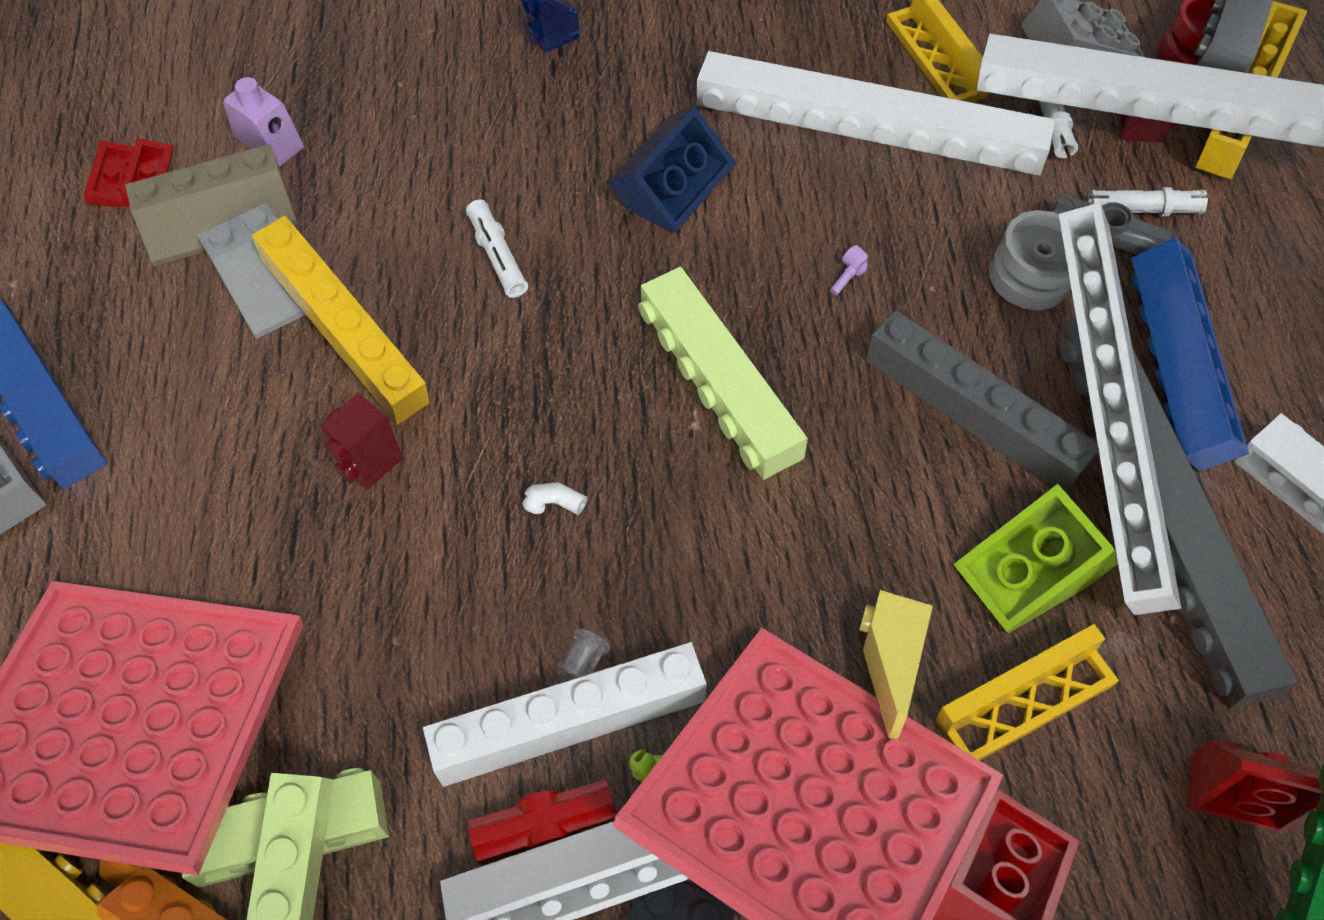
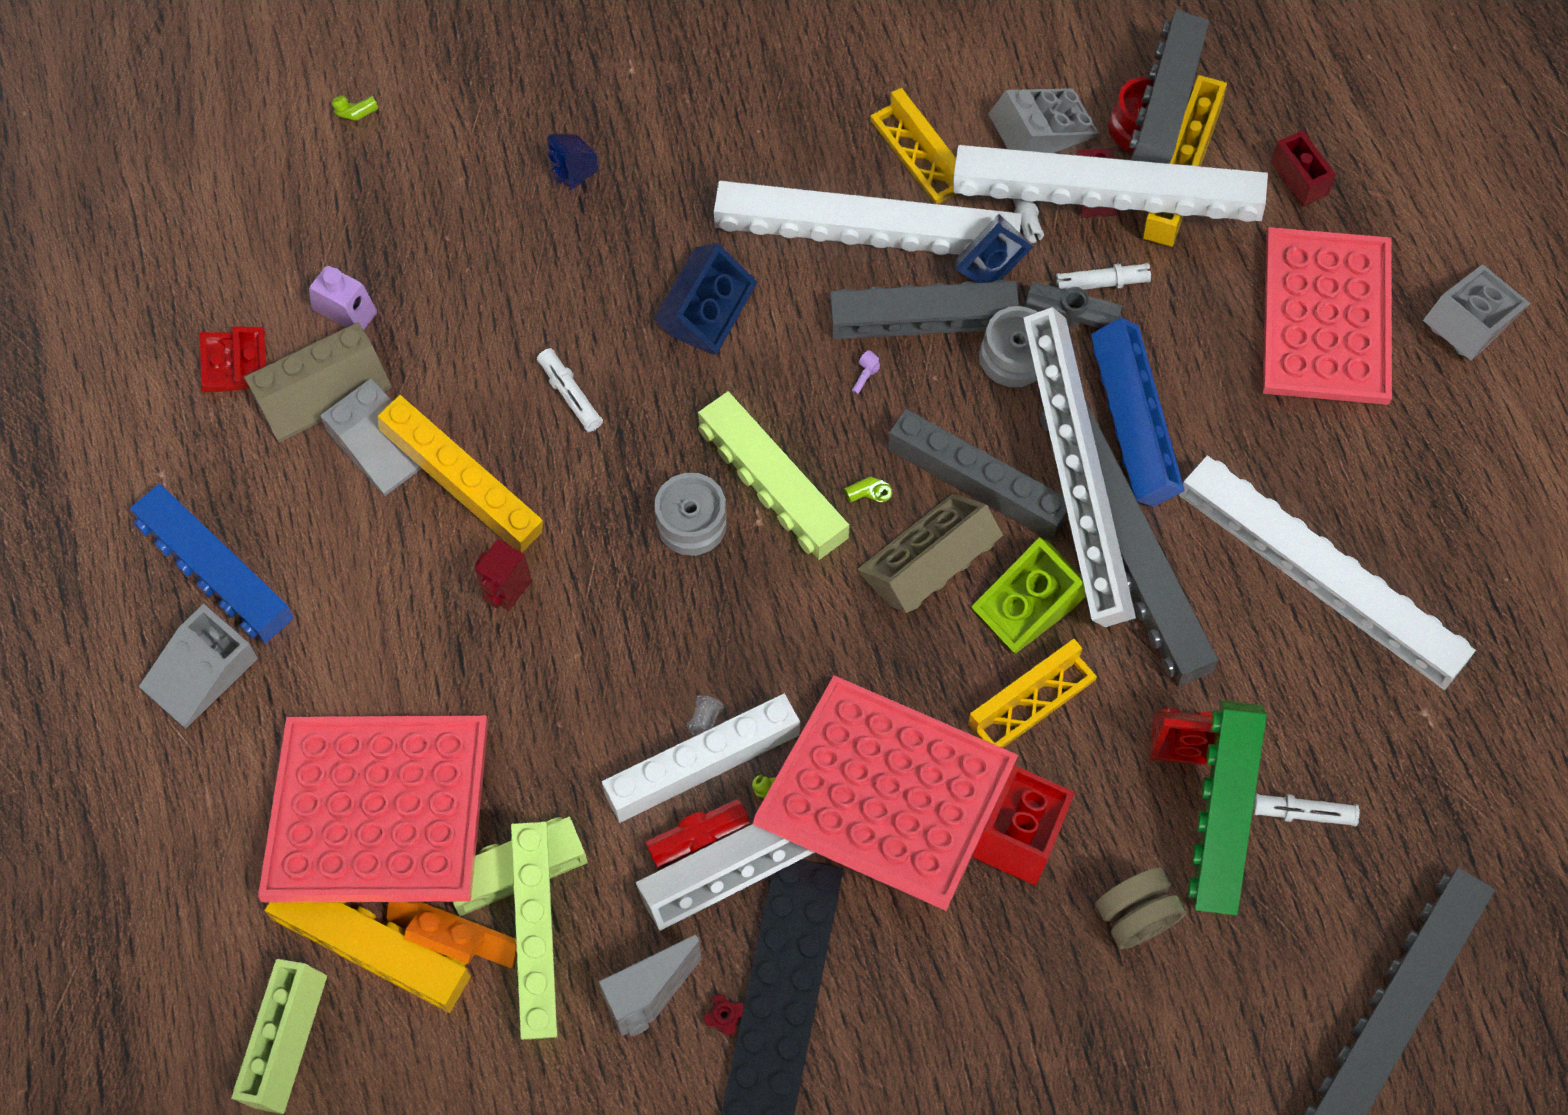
camera: 10 degrees left, 5 degrees up
white arm [522,482,587,515] -> none
light yellow slope [859,590,933,739] -> none
none -> light grey wheel [655,473,727,556]
none -> dark grey brick [830,280,1019,340]
none -> lime arm [843,477,893,503]
none -> dark tan slope [857,493,1003,613]
none -> dark blue slope [956,214,1034,283]

